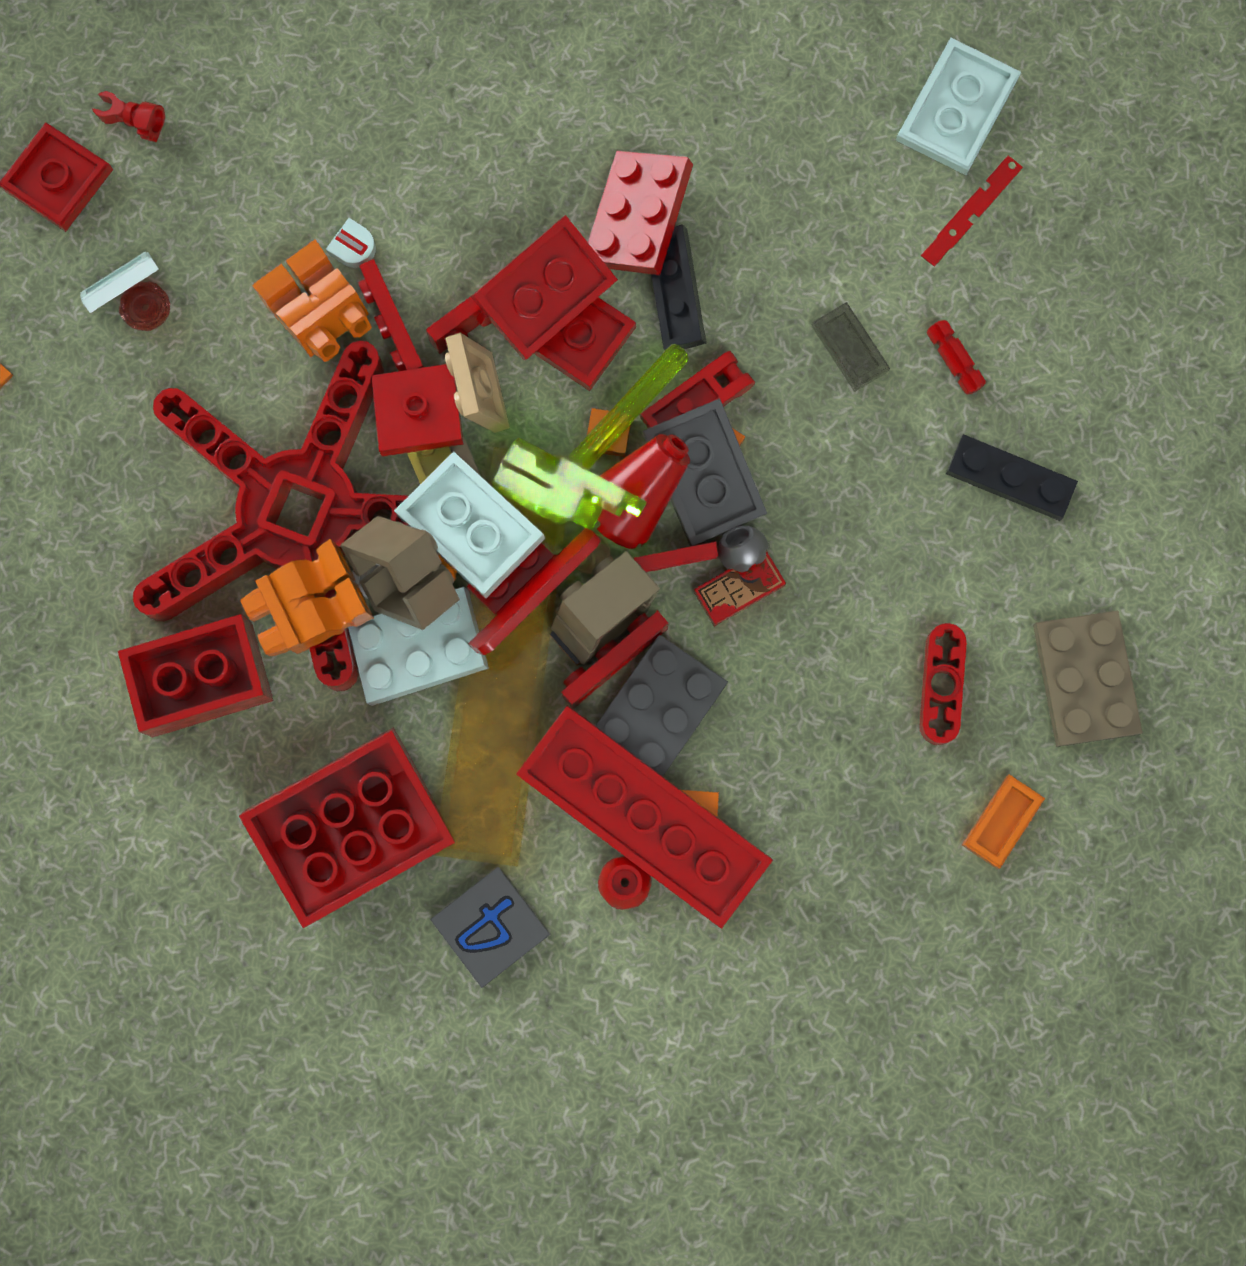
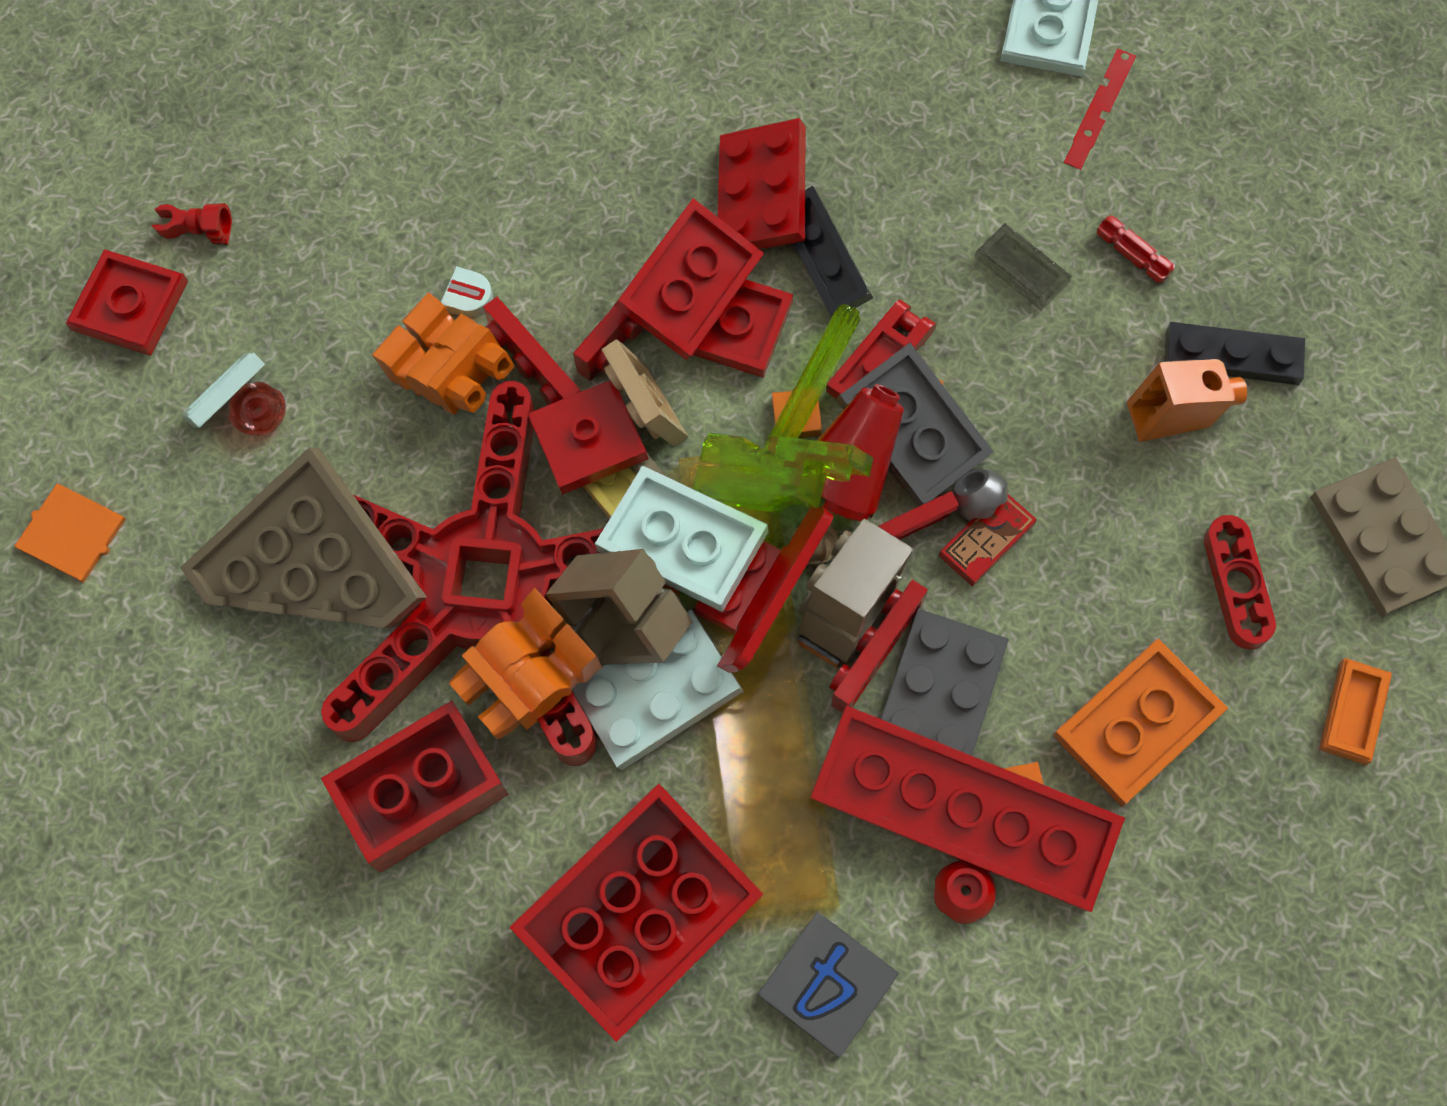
camera: 15 degrees left, 10 degrees down
none -> dark tan plate [180,447,427,628]
none -> orange plate [1053,638,1228,807]
none -> orange torso [1127,359,1247,442]

